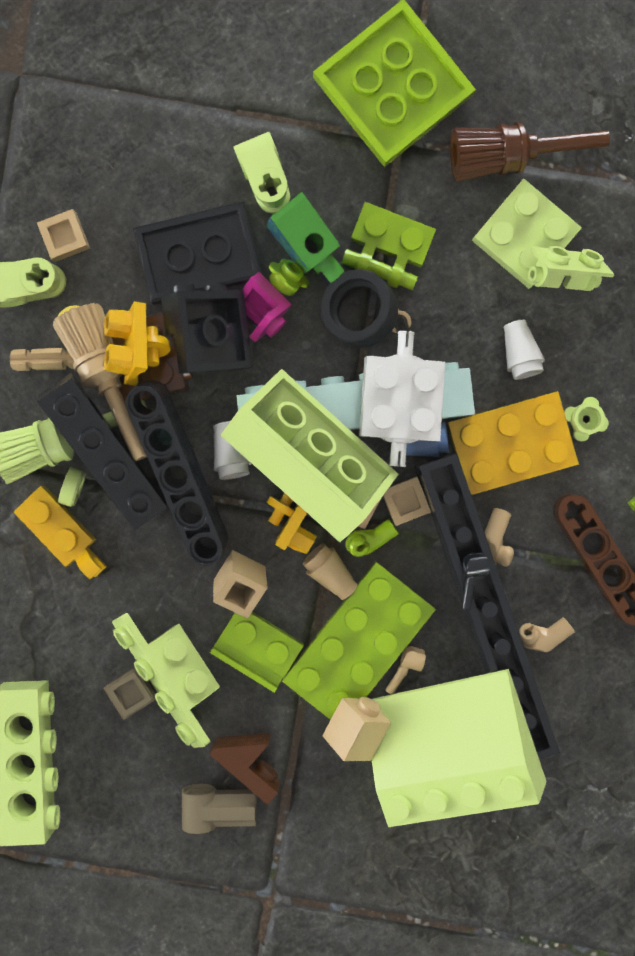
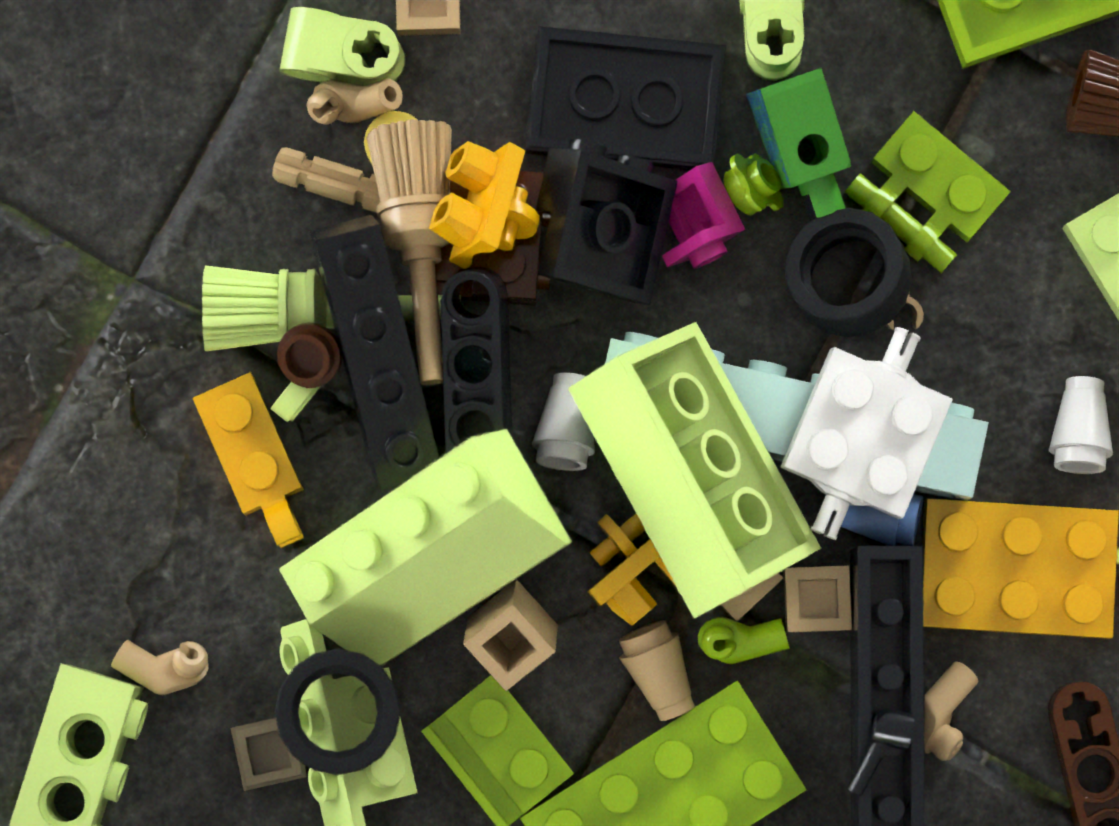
camera: 20 degrees right, 5 degrees down
none -> tan arm [111,640,208,695]
none -> black tyre [275,649,401,775]
none -> reddish brown plate [277,323,342,388]
none -> yellowish green slope [279,429,572,666]
none -> tan arm [307,79,403,125]

